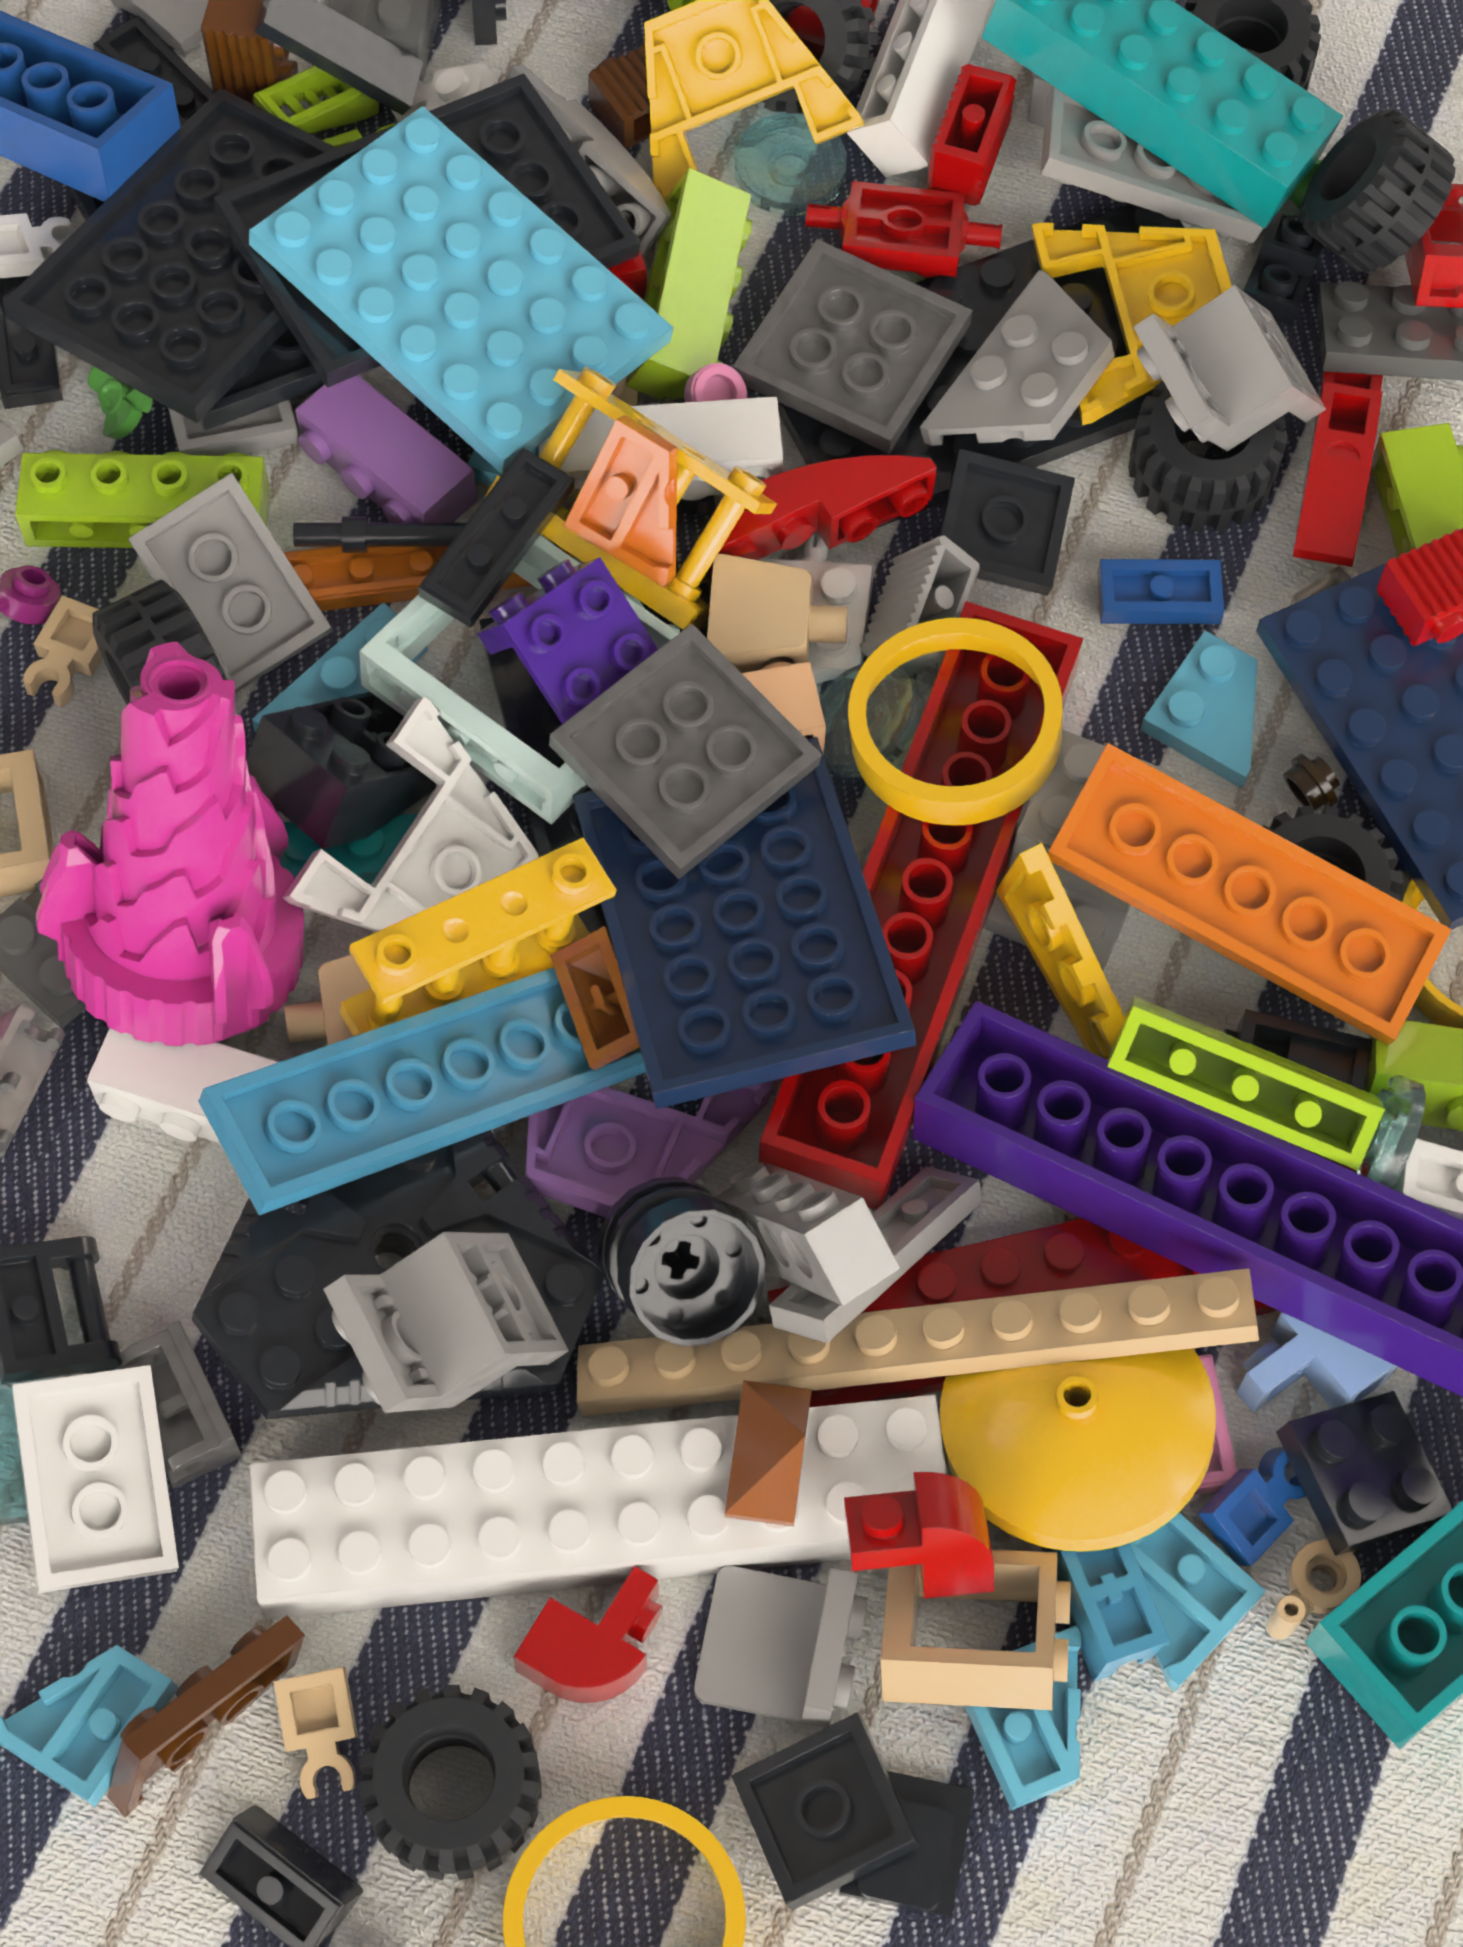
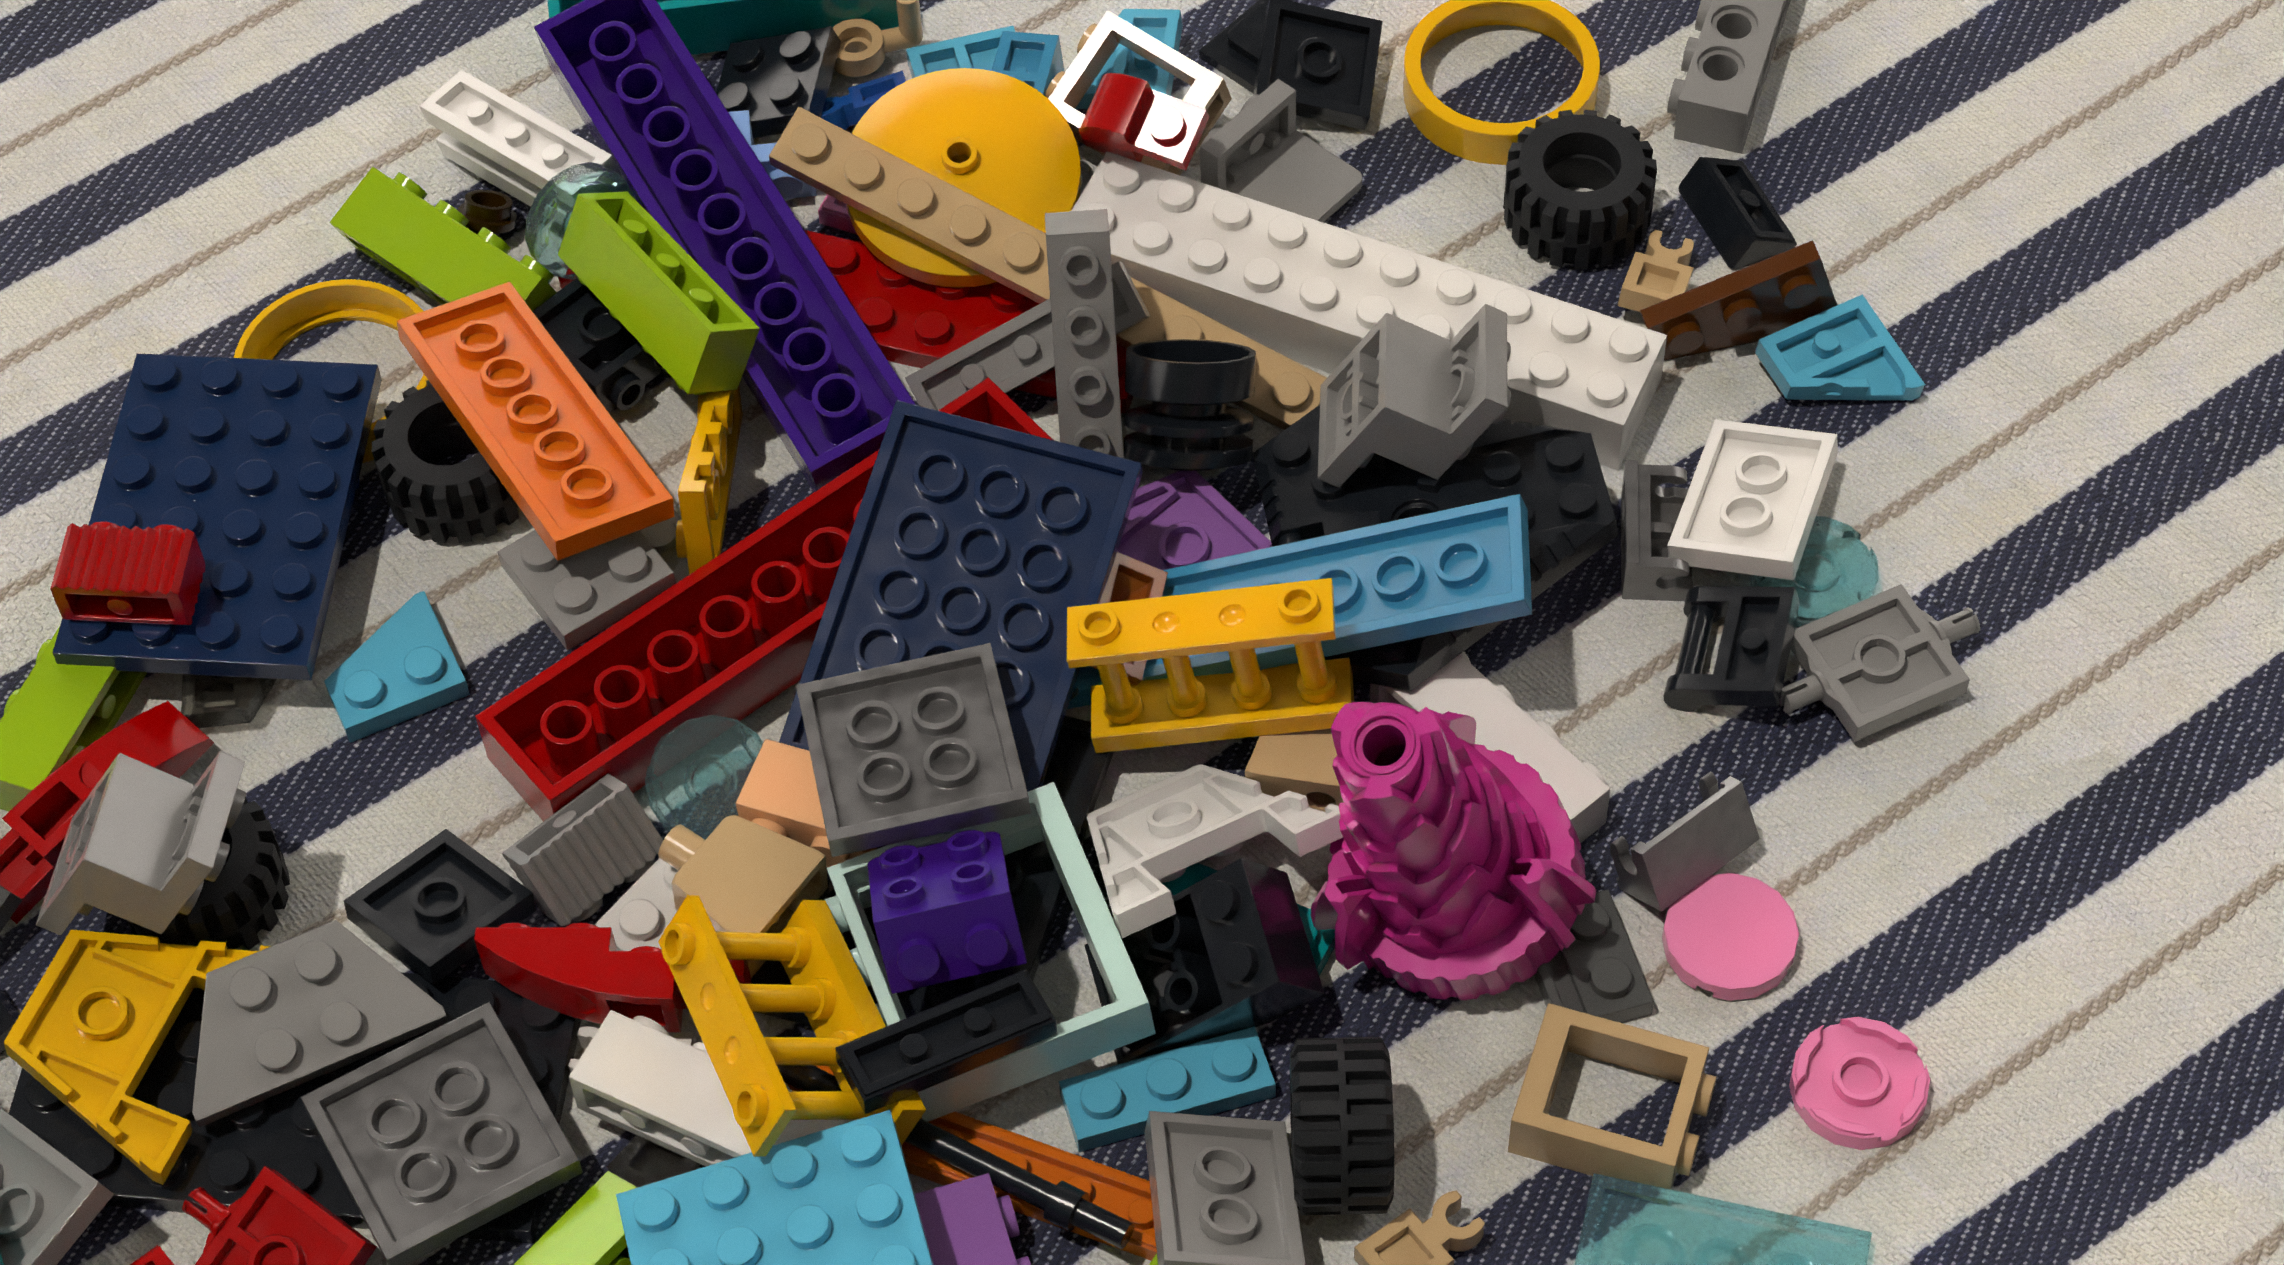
camera: 145 degrees left, 10 degrees down
red brick [513,1566,663,1703] -> none
orange wing [563,415,677,587] -> none
bright pink tile [684,363,747,403] -> none
dark orange slope [725,1380,812,1527] -> none
yellow piece [848,618,1063,825] -> none
blue plate [1097,559,1224,624] -> none
dark brown plate [1283,753,1340,812] -> none

